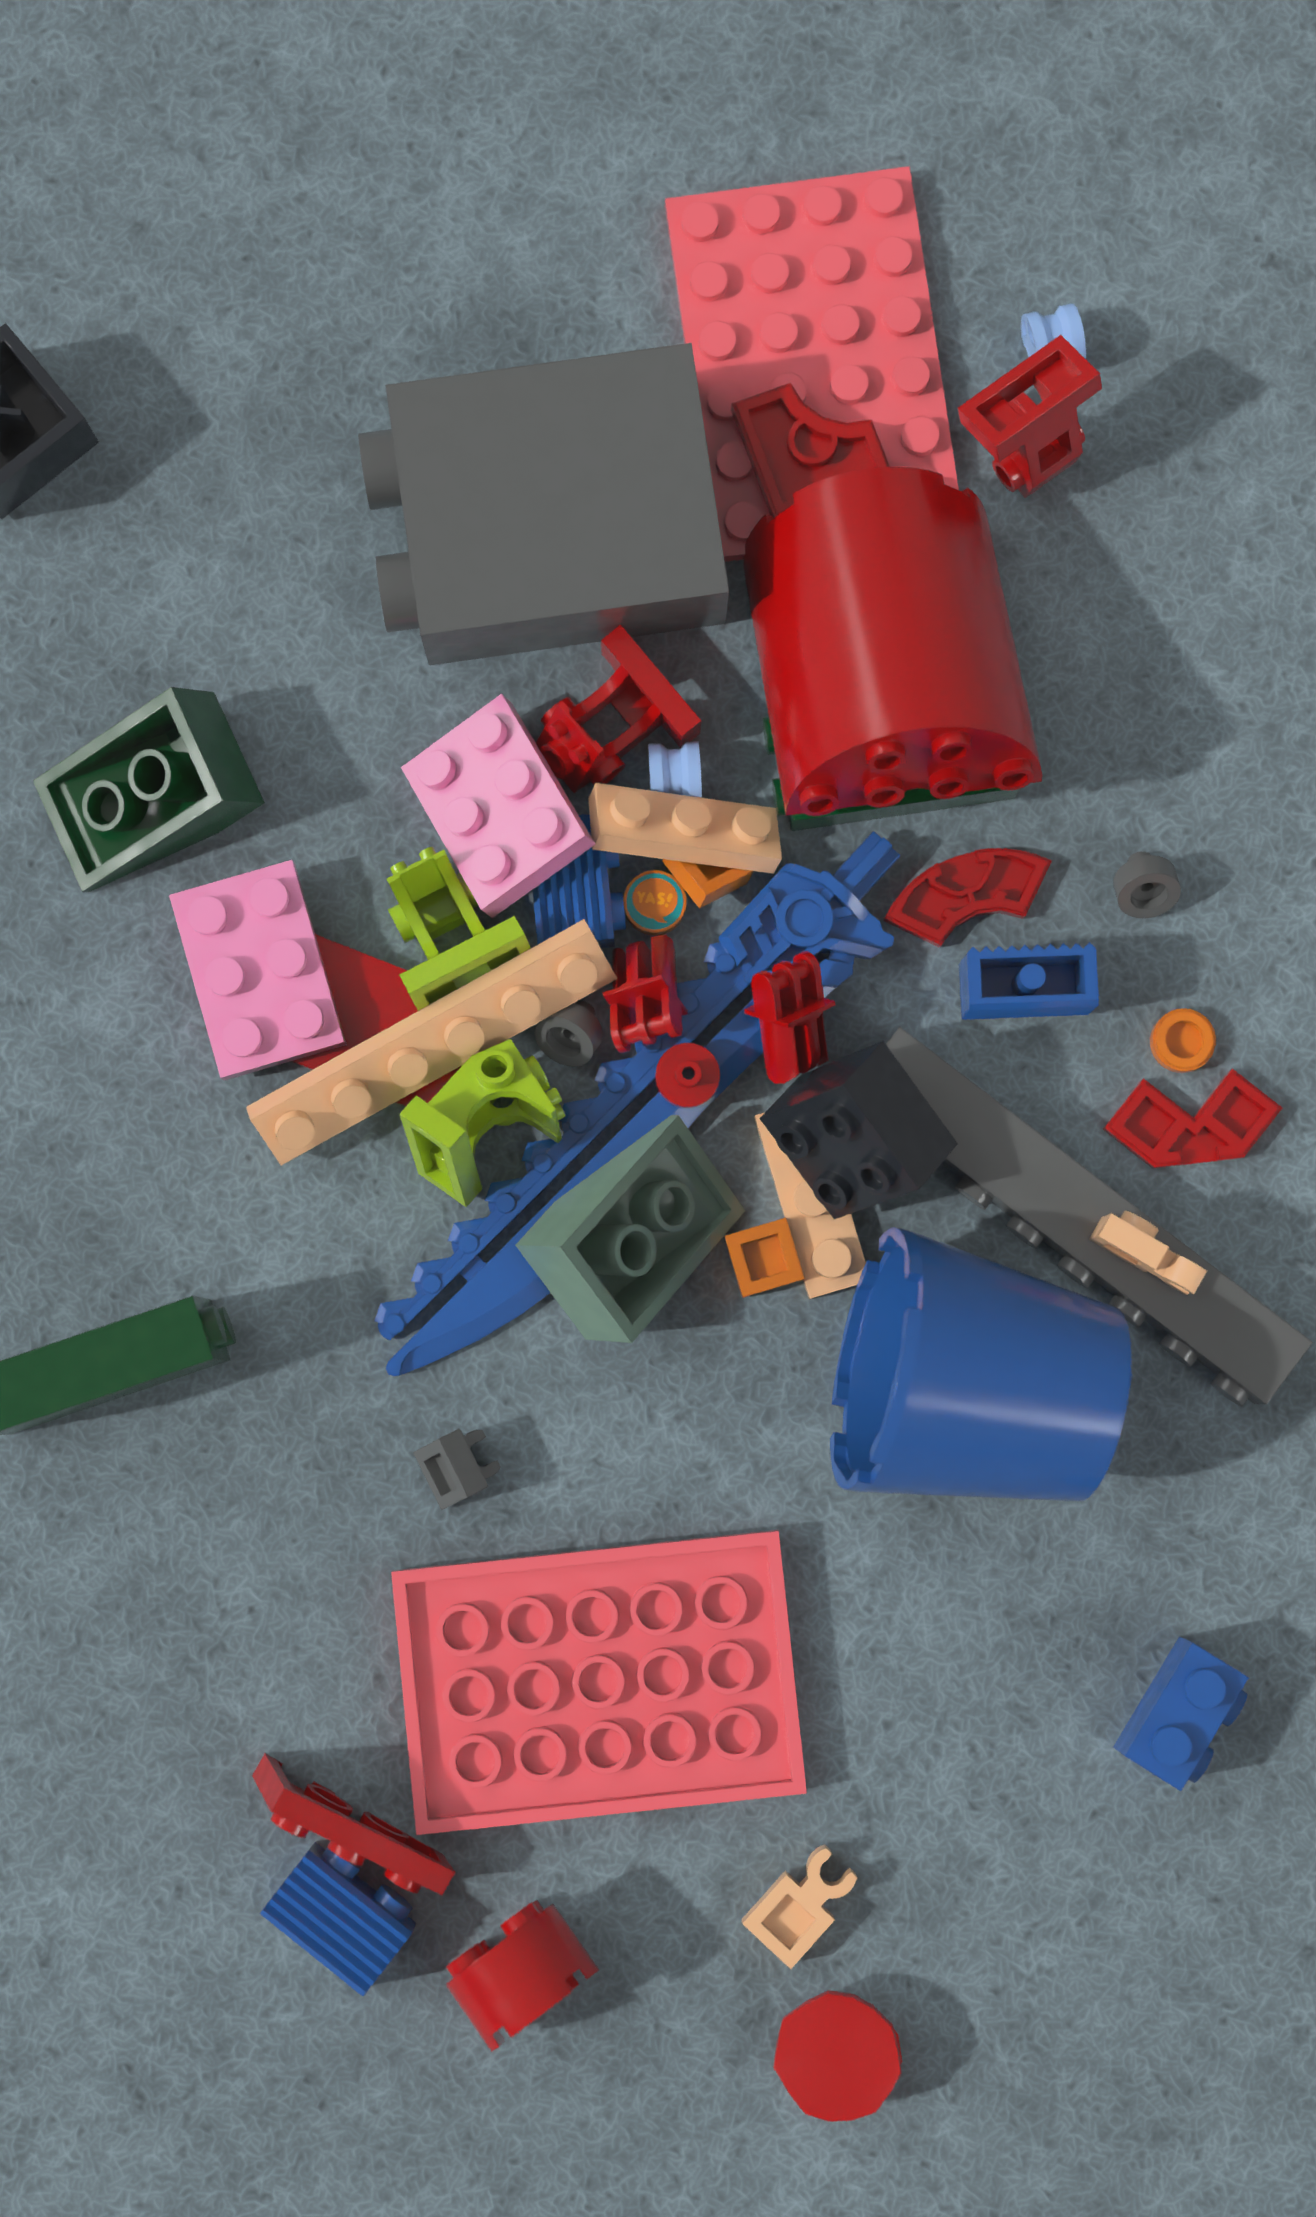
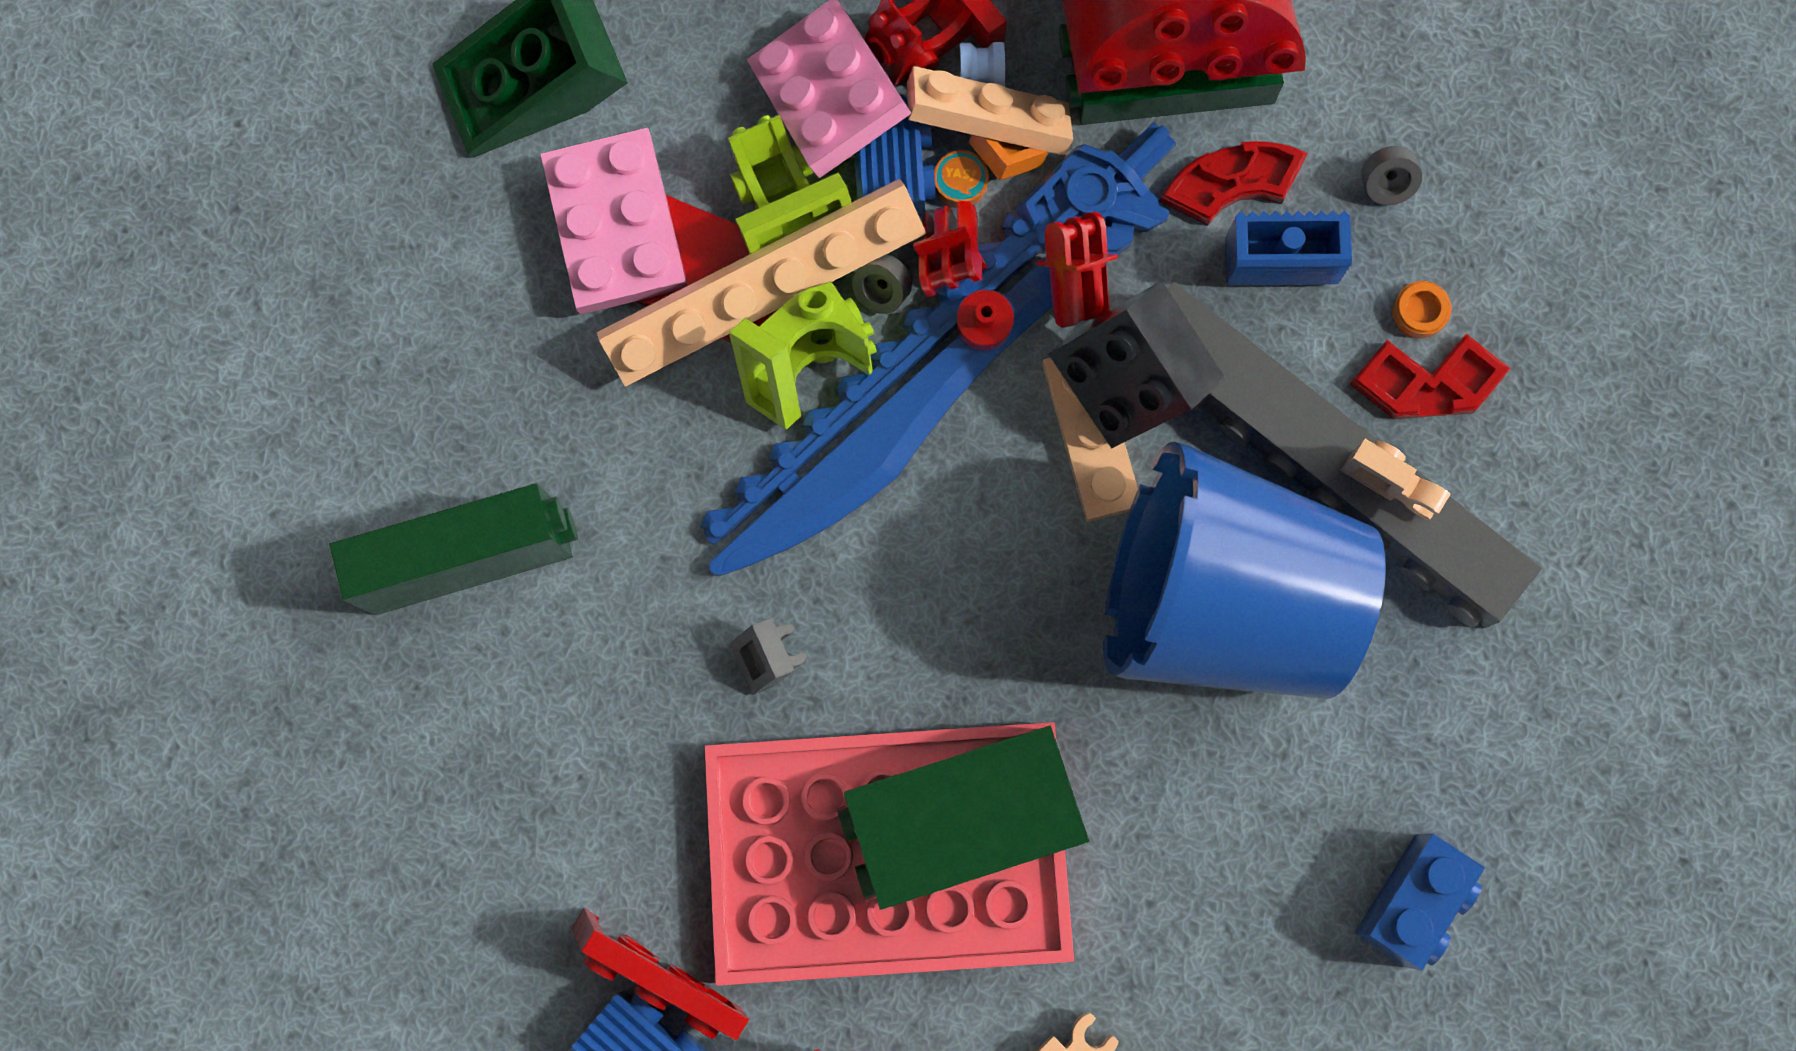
camera: 10 degrees right, 5 degrees down
sand green slope [515,1115,745,1343] -> none
orange plate [724,1218,805,1298] -> none
none -> dark green brick [837,725,1090,910]

